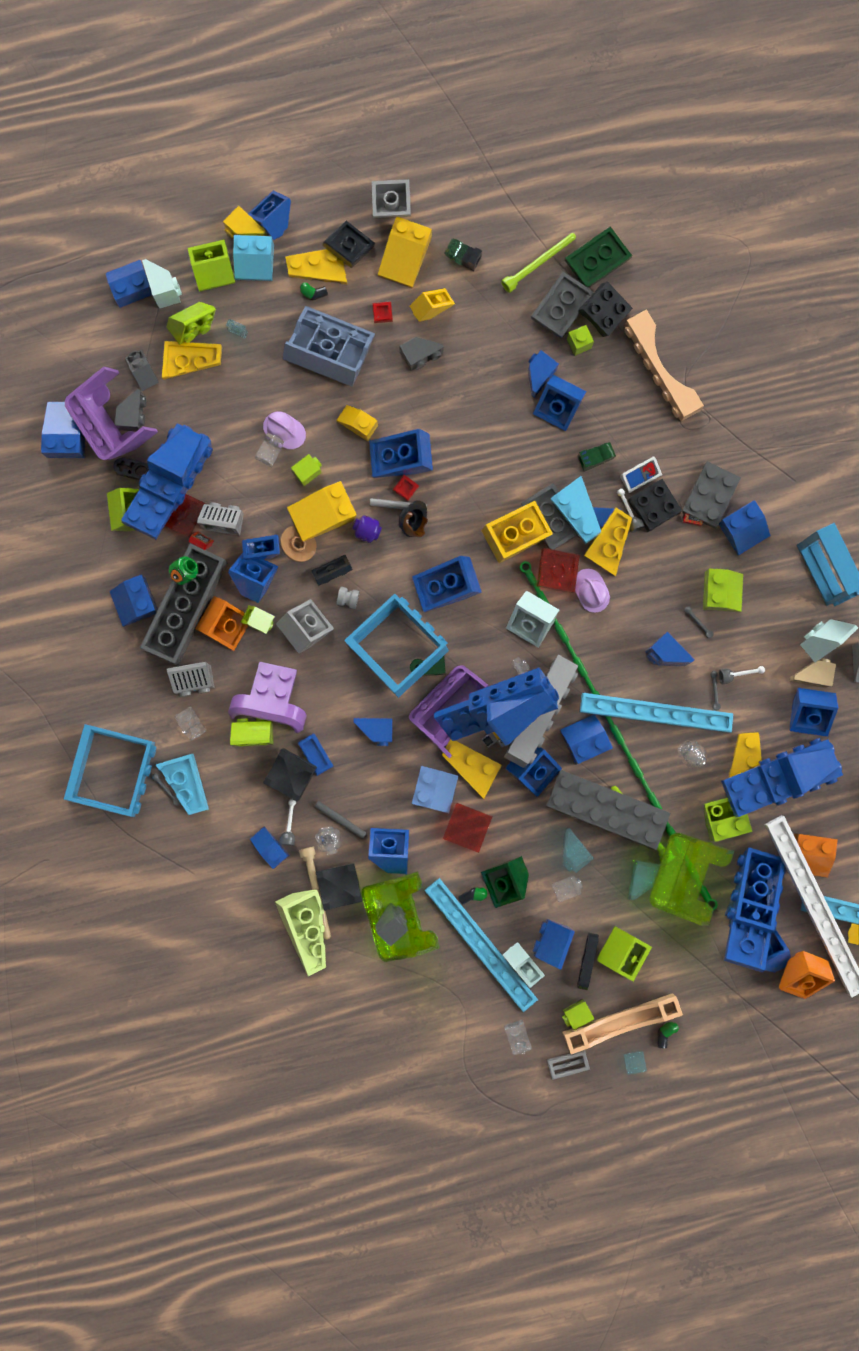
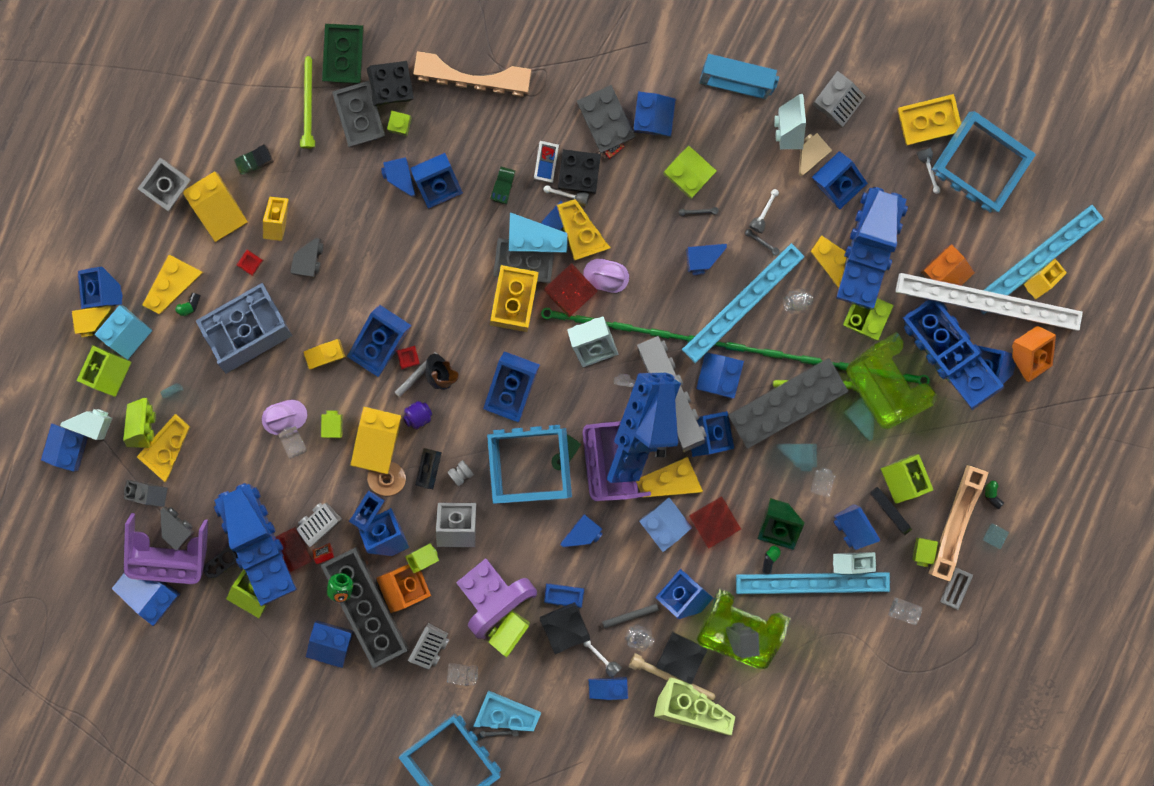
camera: 50 degrees left, 5 degrees up
black tile [323,220,375,268] -> none

